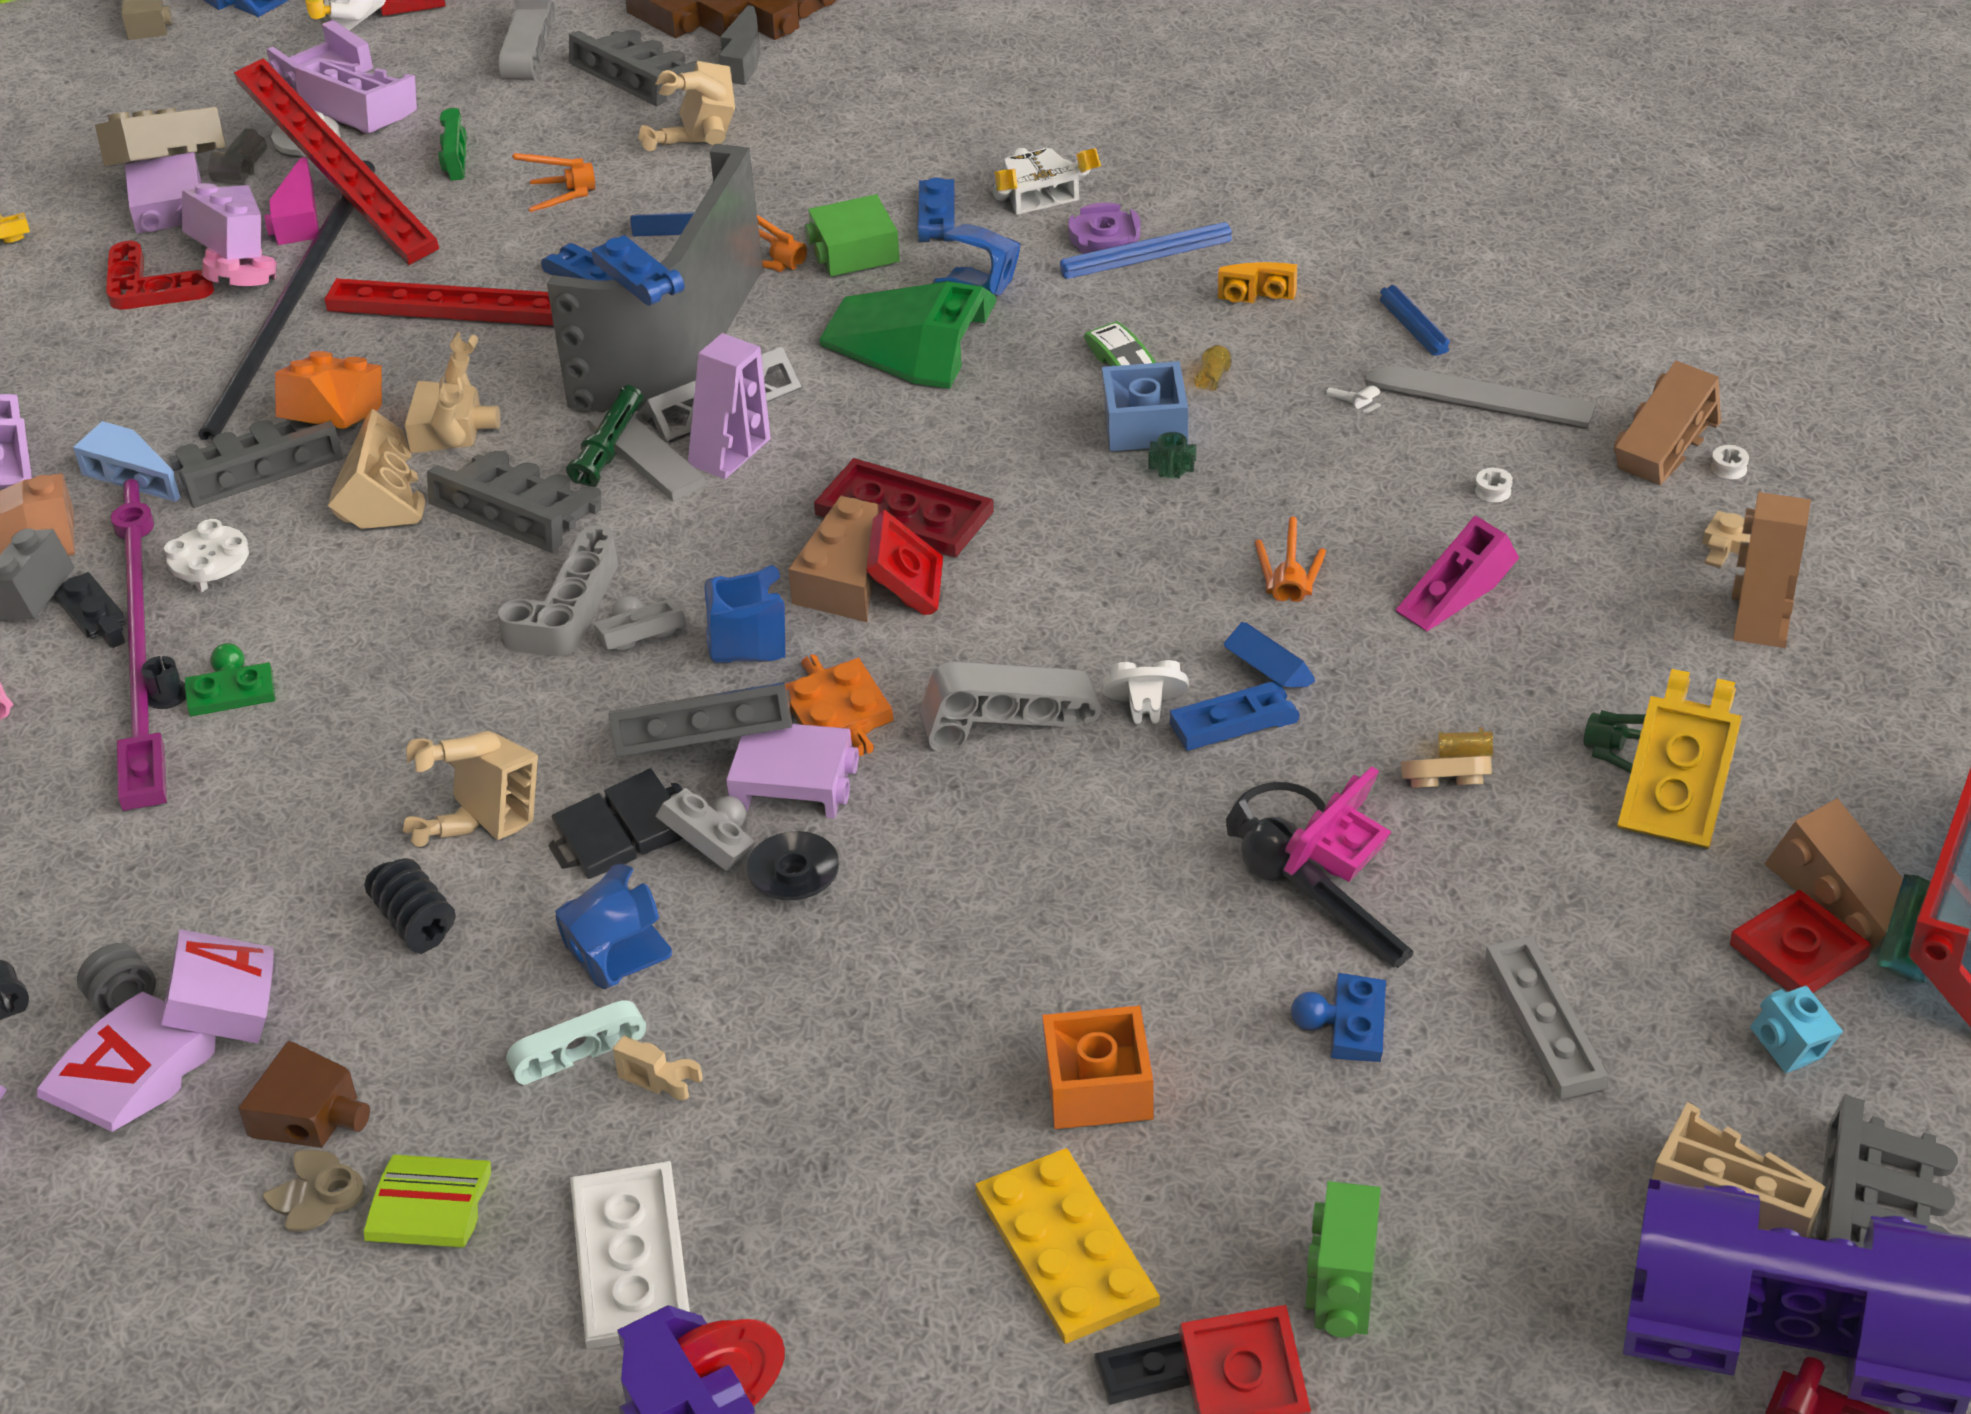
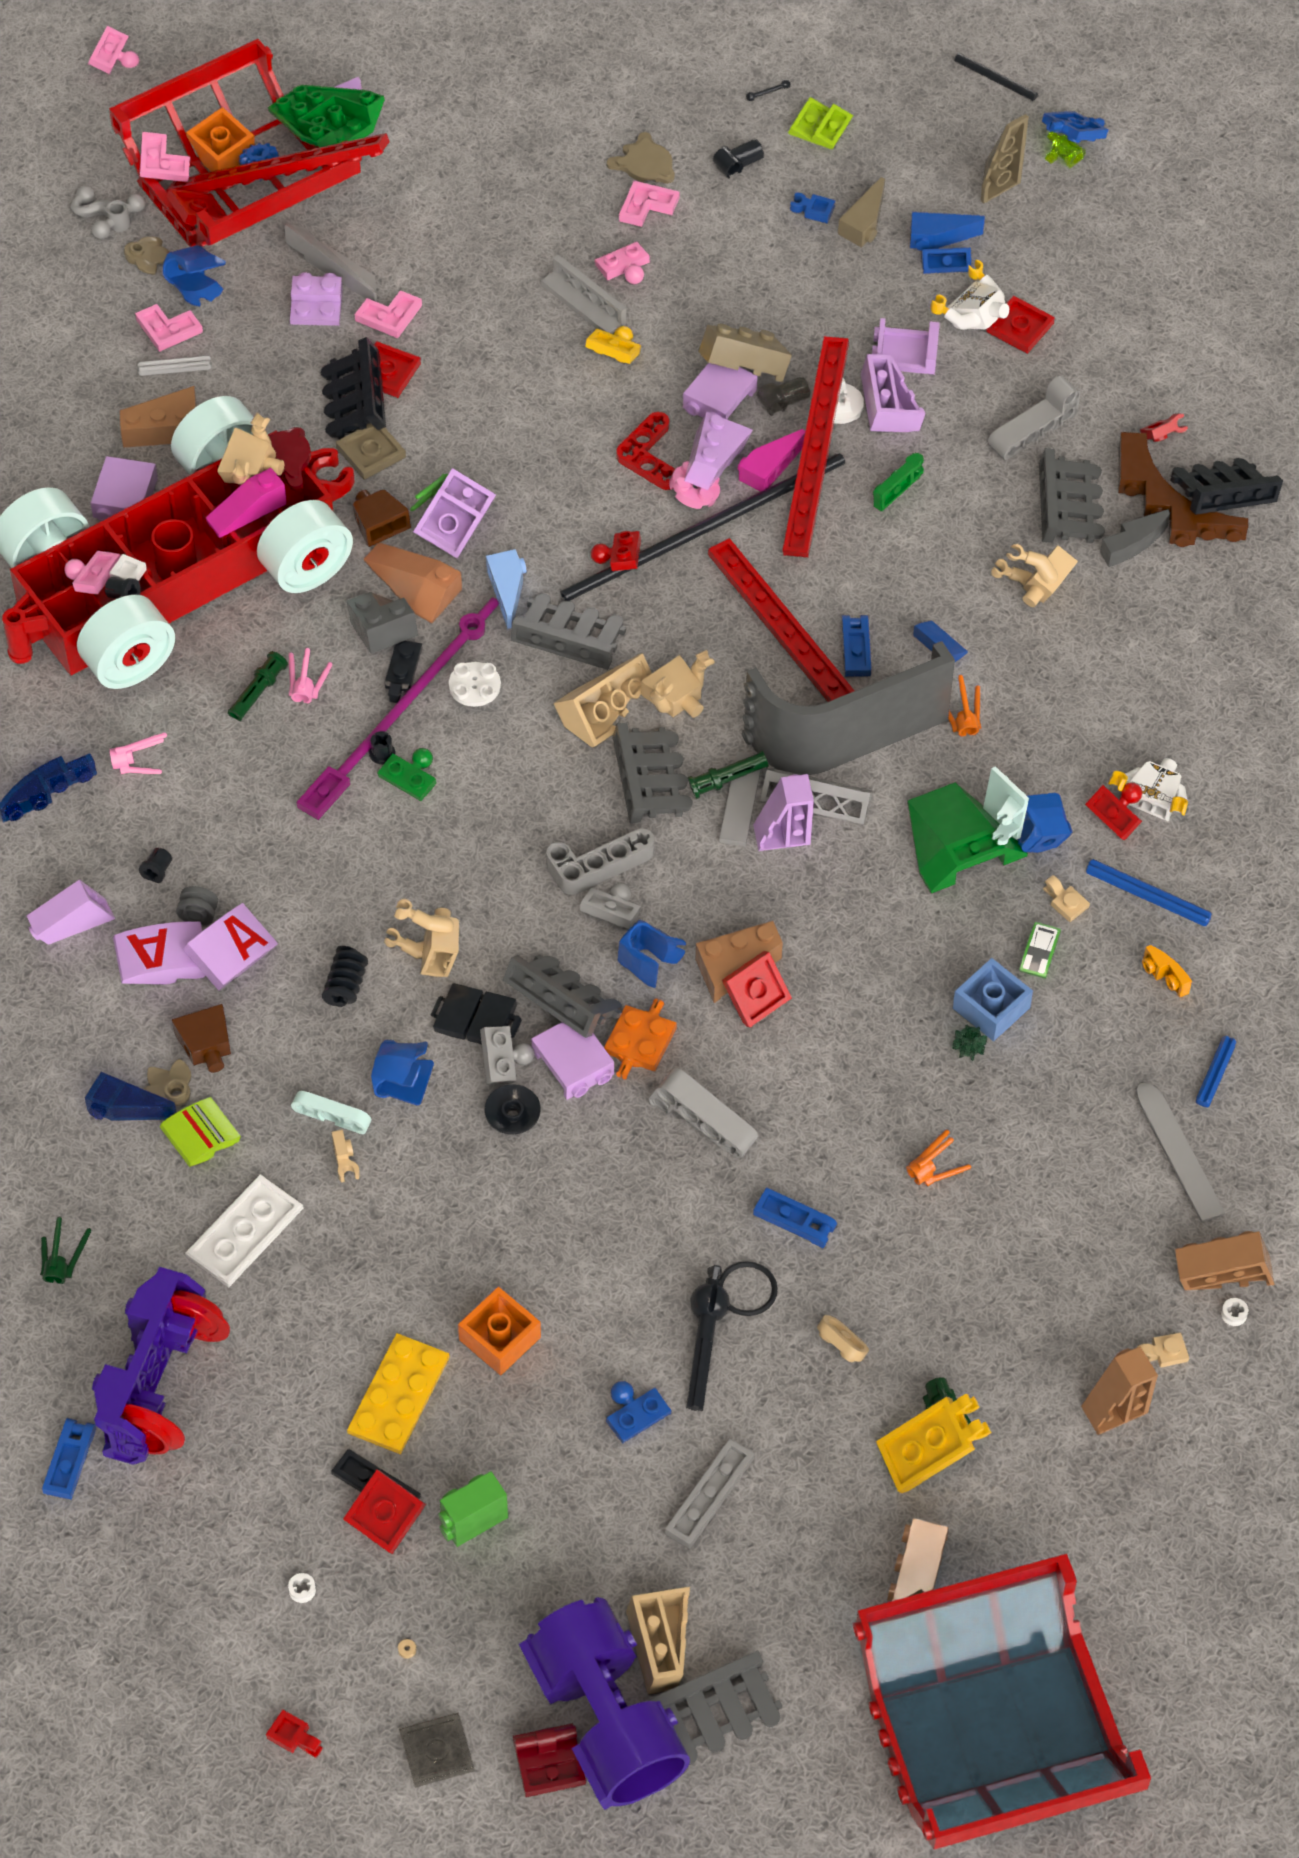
camera: 45 degrees right, 15 degrees up
orange slope [275,351,382,429] -> none
orange plant [512,153,595,212] -> none
blue plate [591,235,685,306] -> none
bright green brick [804,194,900,277] -> none
dark red plate [814,458,994,558] -> none
blue plate [918,177,955,242] -> none
medium lavender plate [1068,202,1140,254] -> none
white plate [1101,660,1189,725] -> none
clear yellow pin [1194,345,1232,391] -> none
blue slope [1223,622,1315,687] -> none
dark pink bracket [1284,766,1391,882] -> none
white hand [1326,385,1381,413] -> none
dark pink slope [1395,515,1519,631] -> none
clear yellow pin [1438,727,1493,759] -> none
white bush [1475,468,1512,503] -> none
red plate [1730,889,1872,993] -> none
medium azure brick [1750,985,1843,1074] -> none
none -> clear blue slope [85,1072,177,1121]
none -> red plate [591,531,641,571]
none -> blue plate [790,193,835,223]
none -> light aqua plate [983,767,1029,845]
none -> tan plate [1043,875,1090,922]
none -> red plate [1085,782,1143,840]

